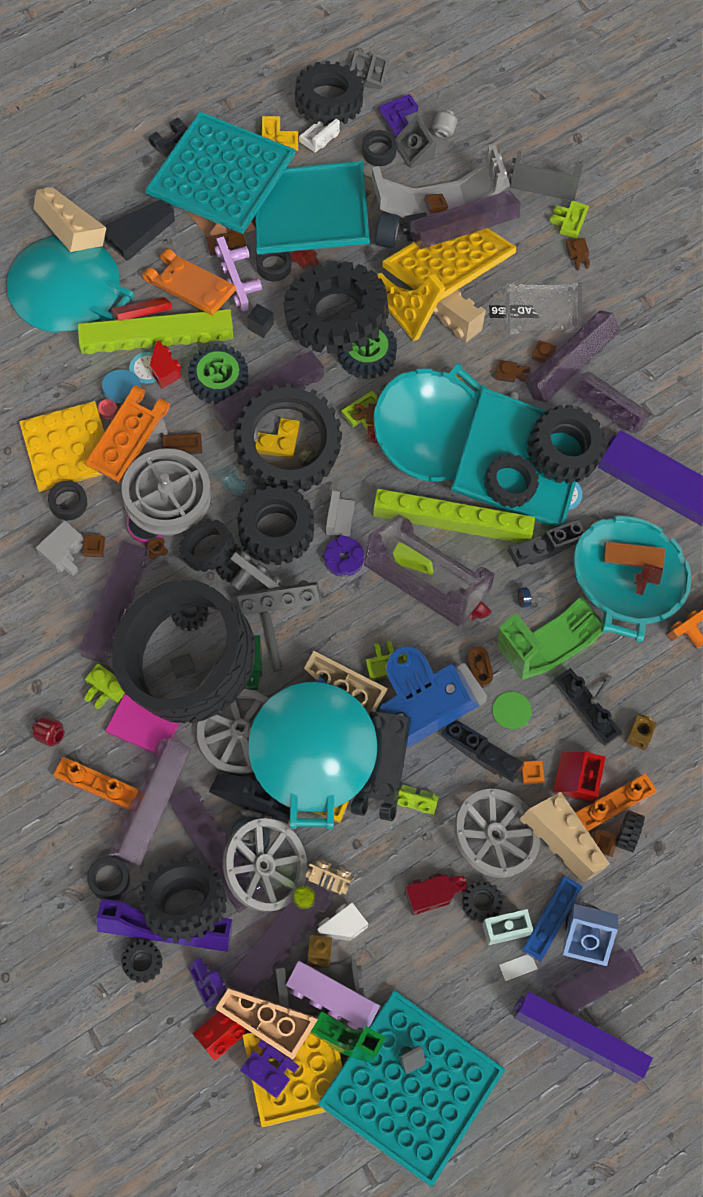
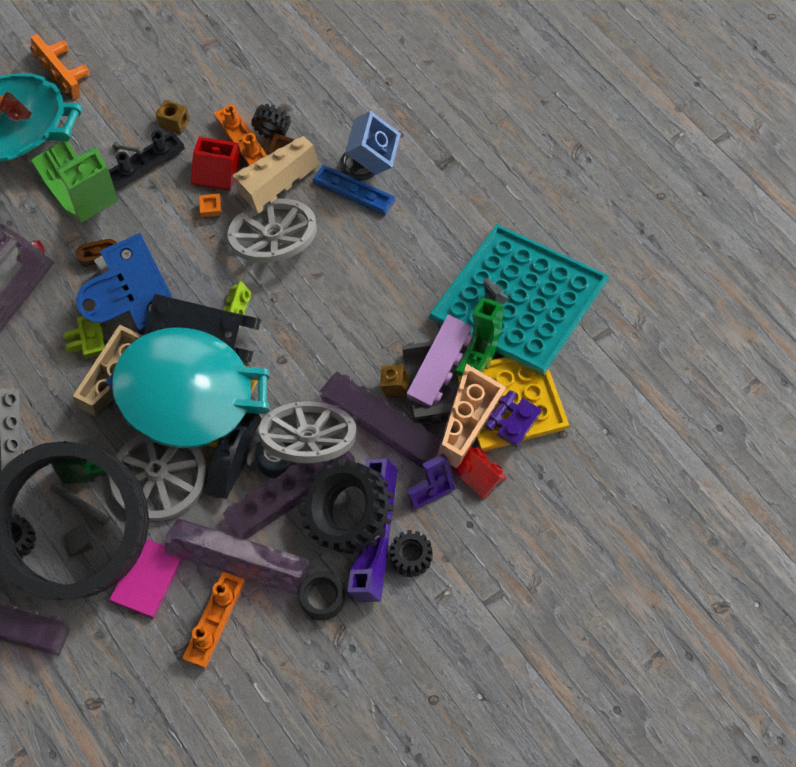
camera: 85 degrees left, 5 degrees down
dark red head [32,716,65,747] -> none
lime hinge [84,664,126,709] -> none
clear neon green tile [293,886,315,909] -> none
tan hinge [305,859,355,895] -> none
white slope [317,903,368,941] -> none
dark red hinge [405,873,468,916] -> none
black slope [441,720,524,782] -> none
black tyre [462,881,503,923] -> none
light aqua brick [482,909,533,945] -> none
bright green sticker [493,692,532,729] -> none
white sticker [499,955,537,981] -> none
dark purple brick [513,992,653,1083] -> none
dark blue tile [518,587,531,608] -> none
clear purple brick [552,948,644,1014] -> none

